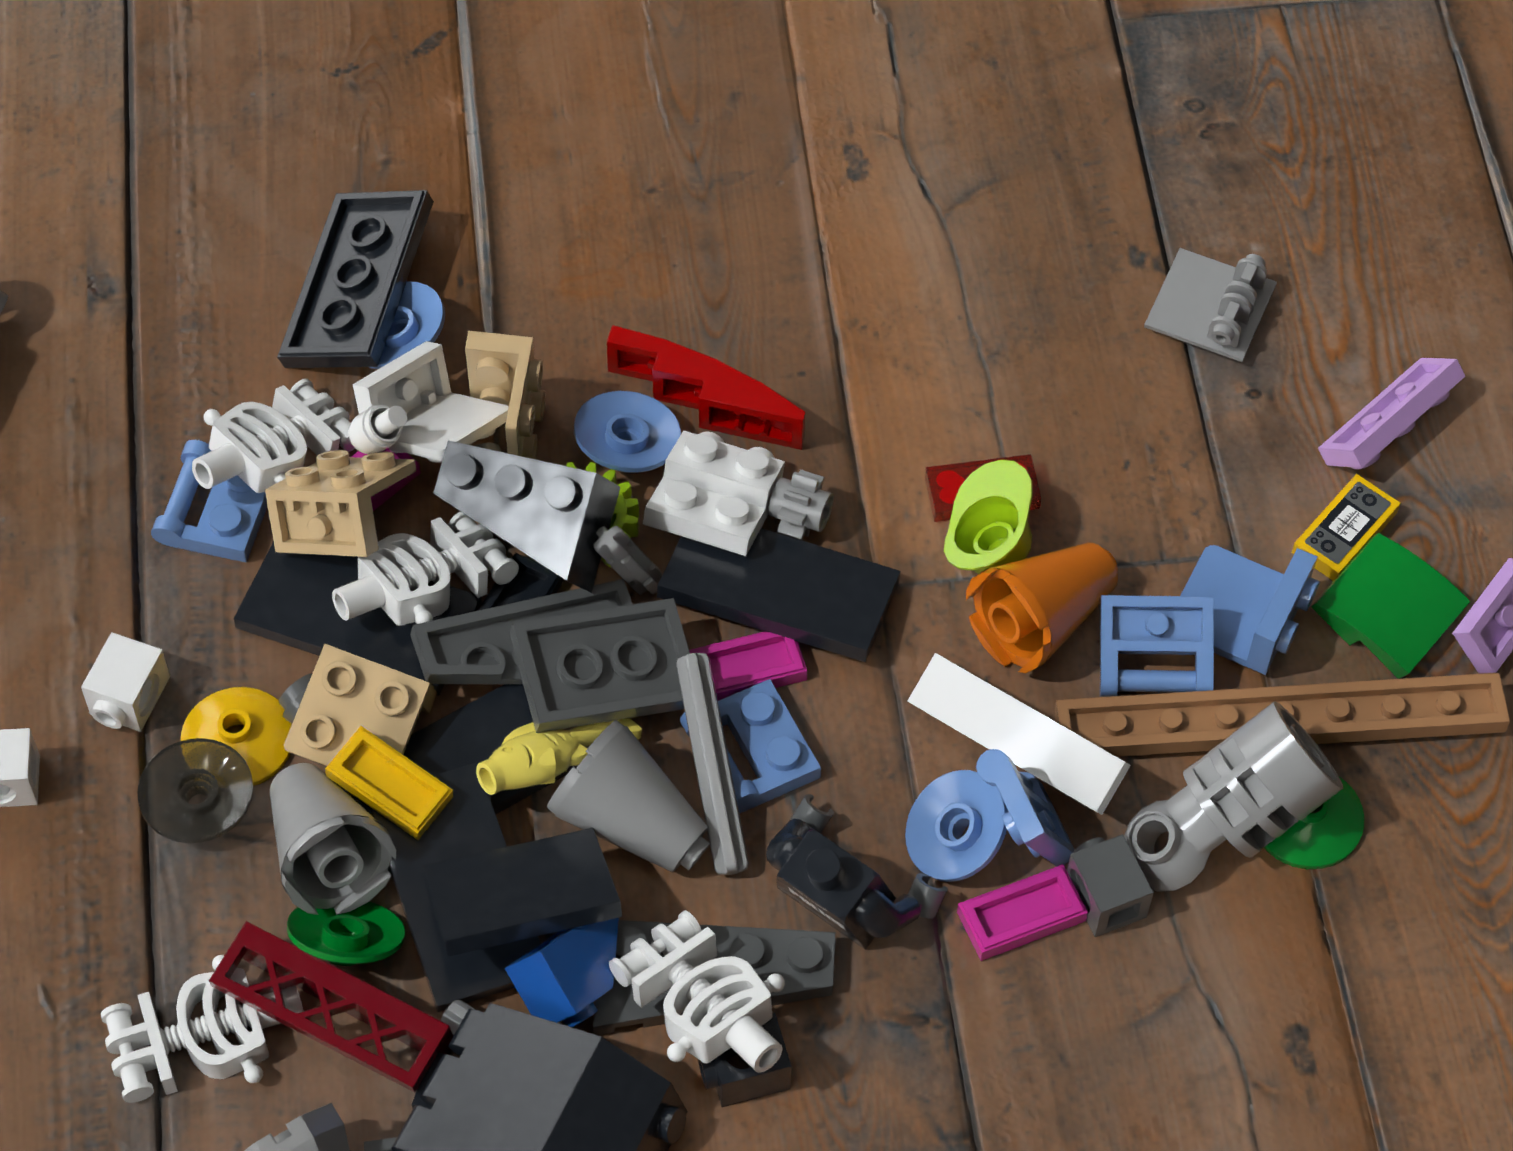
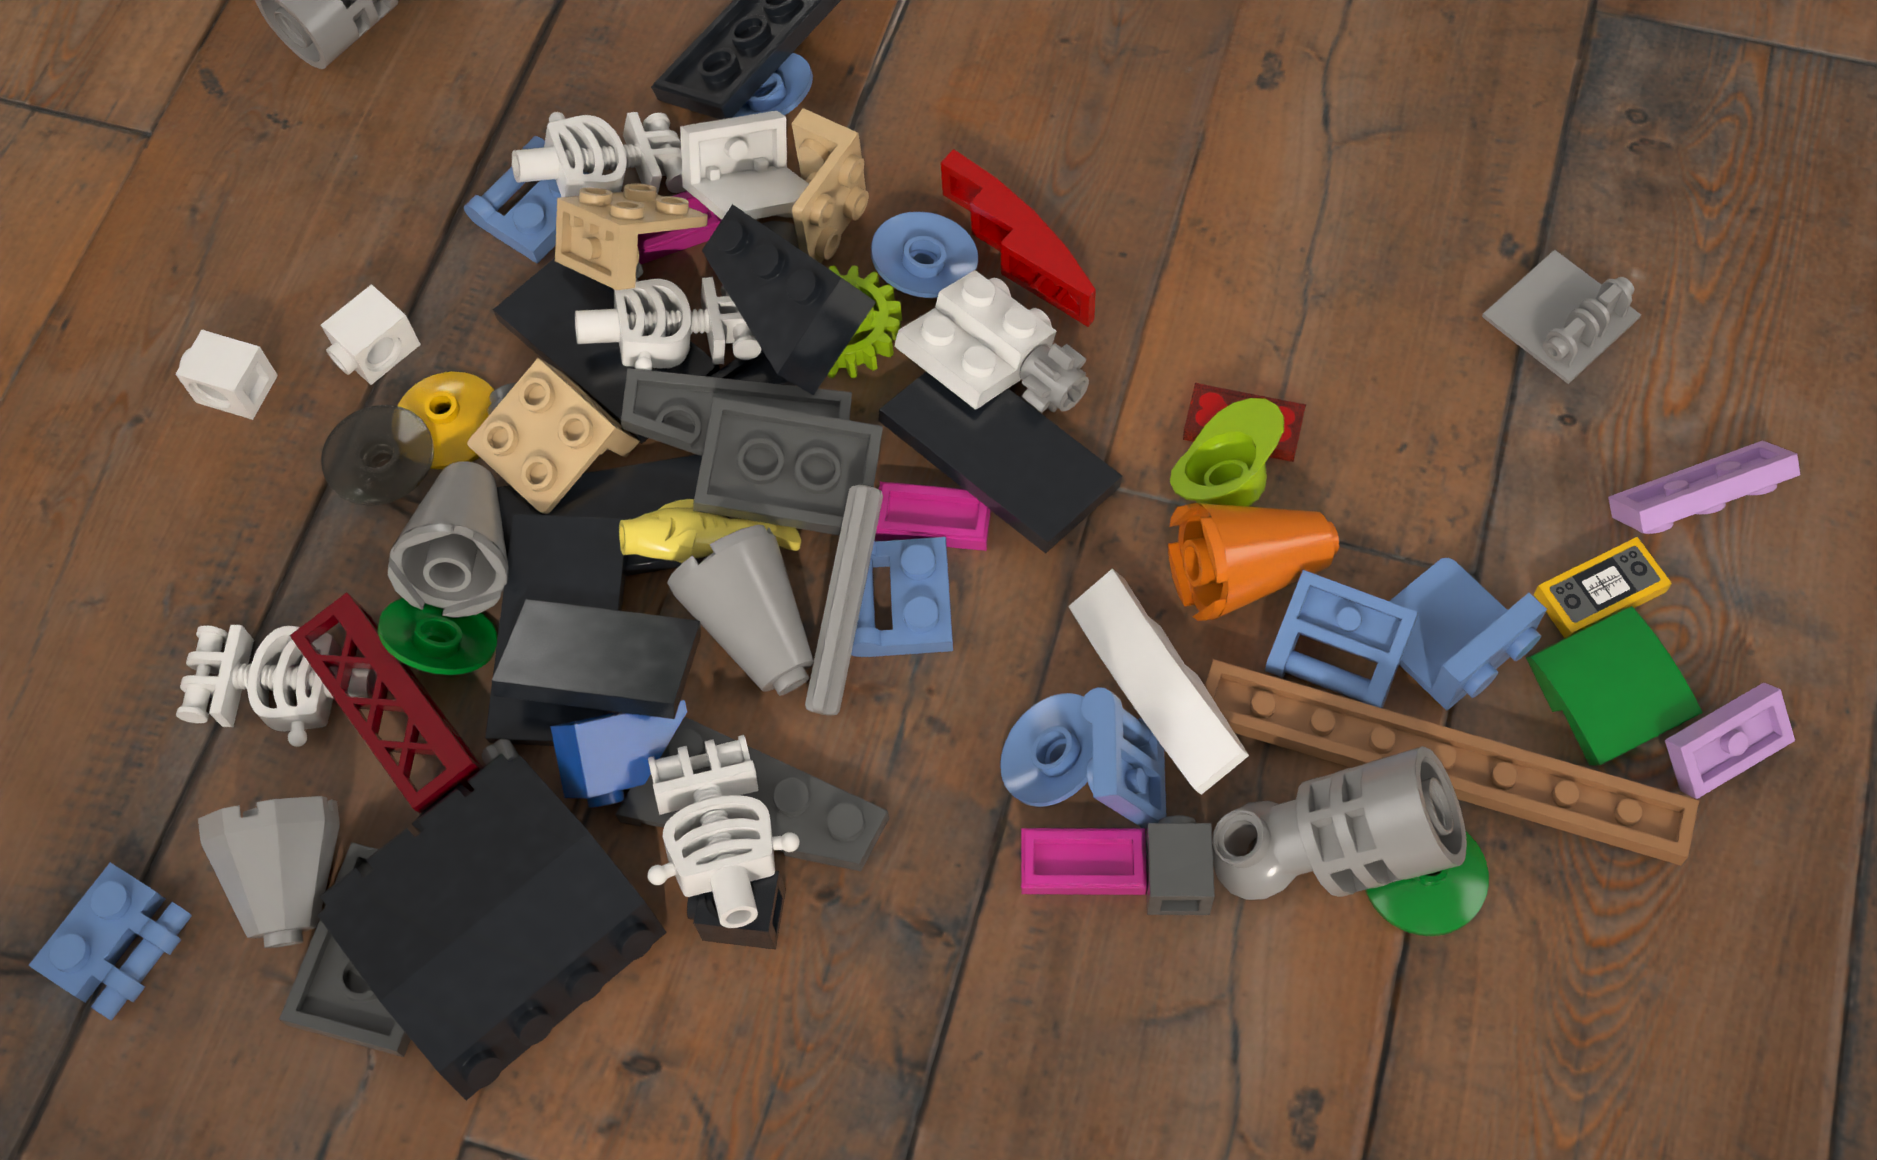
camera: 30 degrees right, 5 degrees up
yellow tile [325,726,453,840] -> none
white cylinder [349,405,407,454] -> none
light grey axle [594,526,662,595] -> none
black torso [766,794,948,950] -> none

